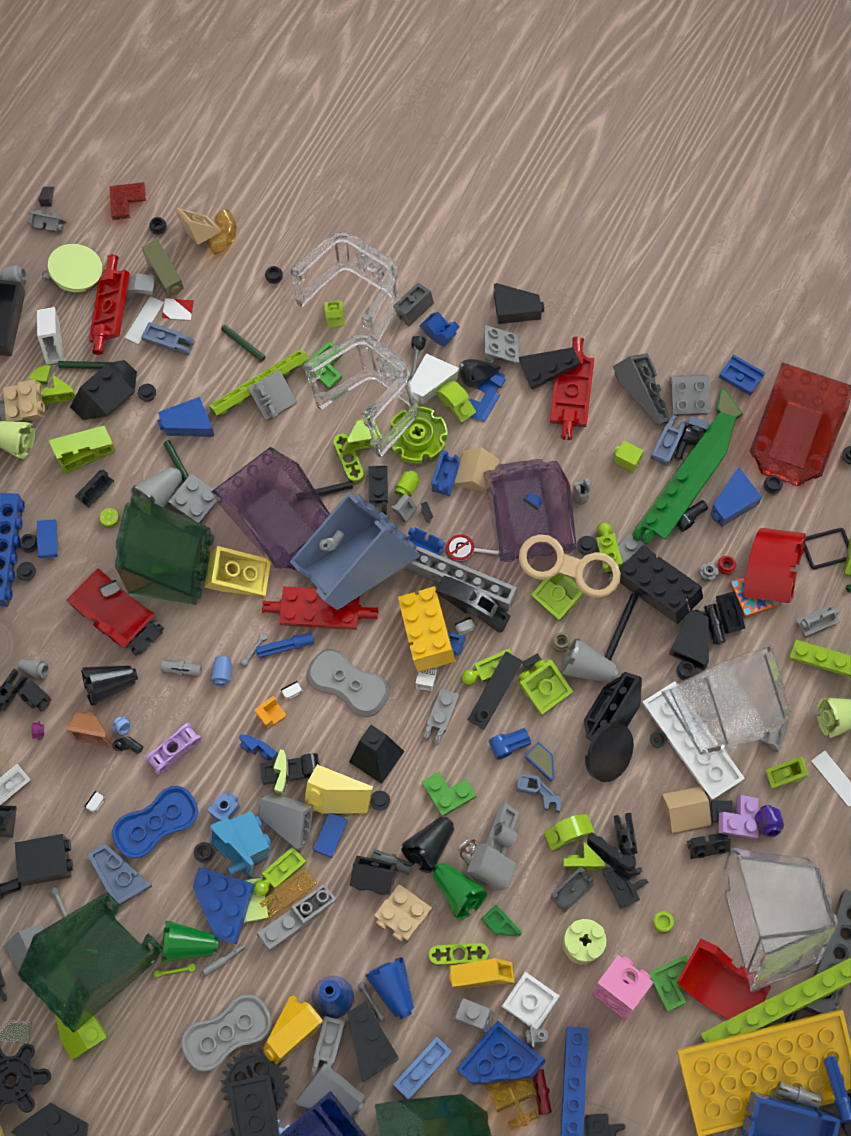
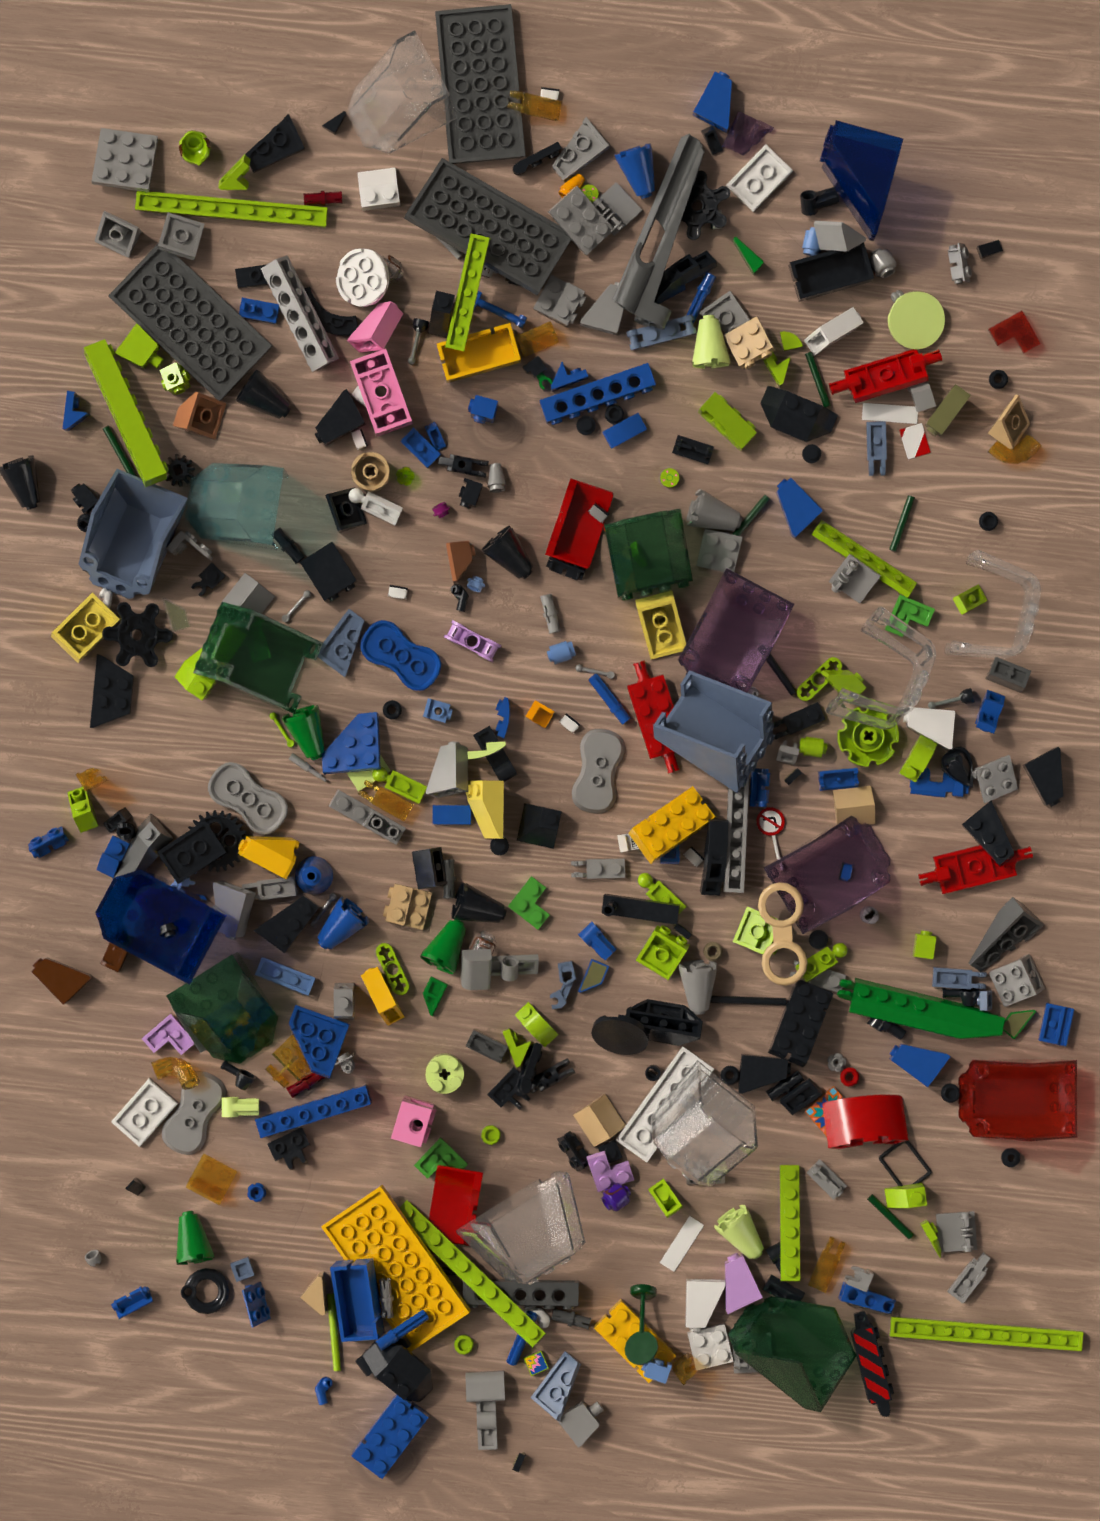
camera: 60 degrees right, 20 degrees up
dark azure piece [210,811,271,879] -> none
light grey arm [319,530,345,551] -> none
white tile [502,972,560,1029] -> none

